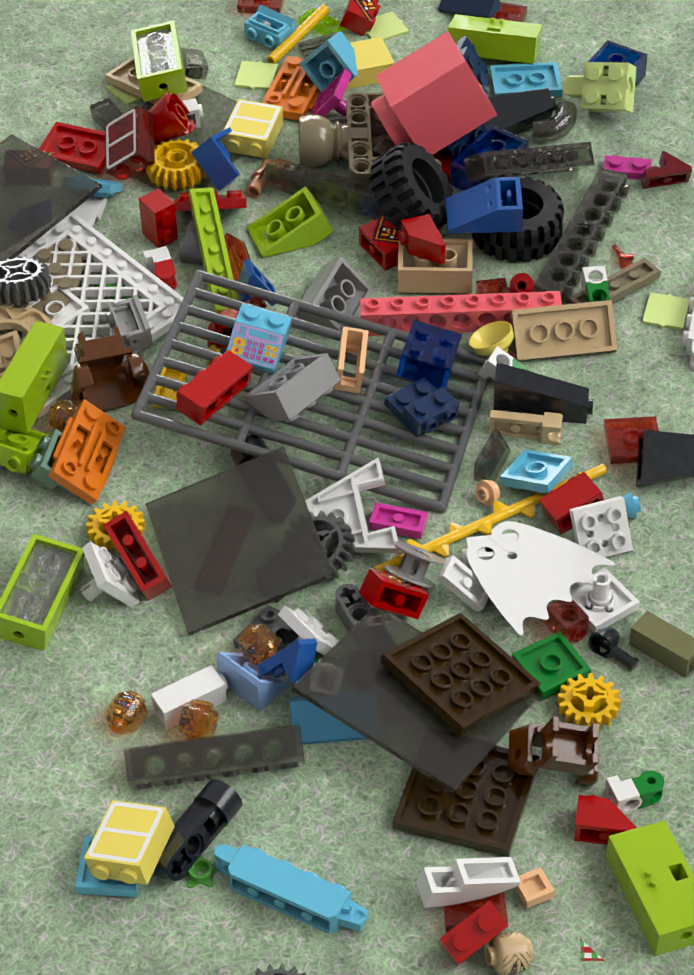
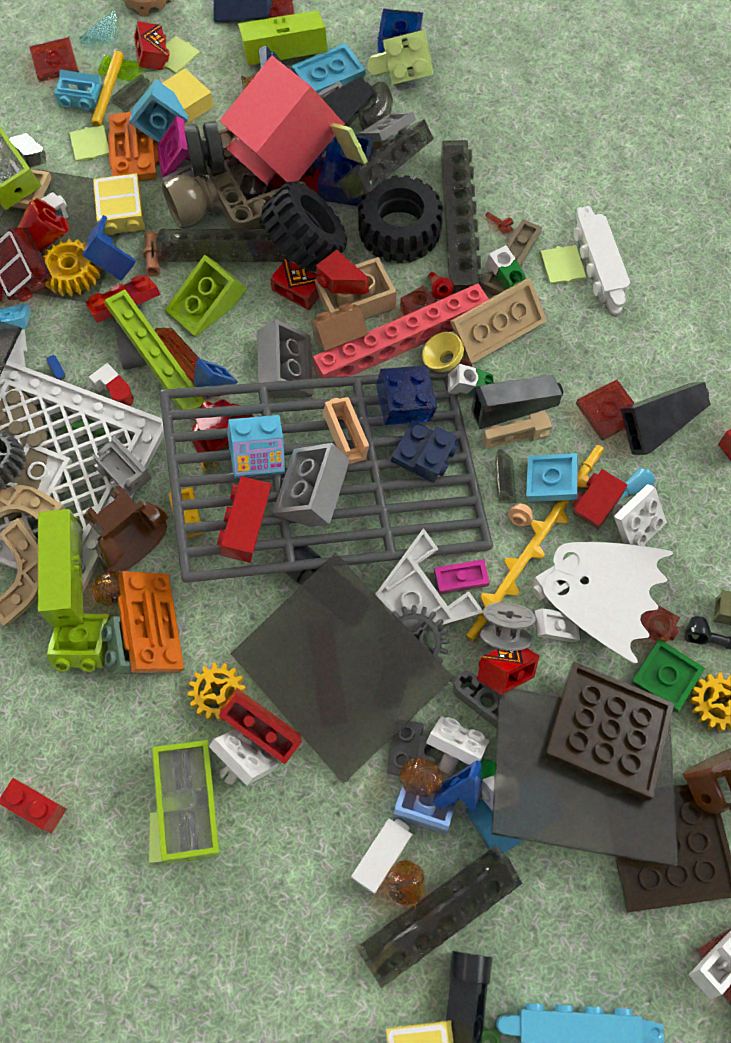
camera: 25 degrees left, 20 degrees up
clear orange head [105,691,148,734] -> none
red brick [138,188,178,248] -> none
blue slope [446,177,523,234] -> none
white plate [563,567,640,632] -> none
dark pink plate [603,155,652,180] -> none
dark red slope [641,151,692,189] -> none
none -> blue tile [46,355,65,380]
none -> pearl dark grey wheel [184,121,225,177]
none -> medium nougat slope [311,303,369,351]
none -> yellowish green piece [330,123,368,164]
none -> light grey plate [359,112,416,143]

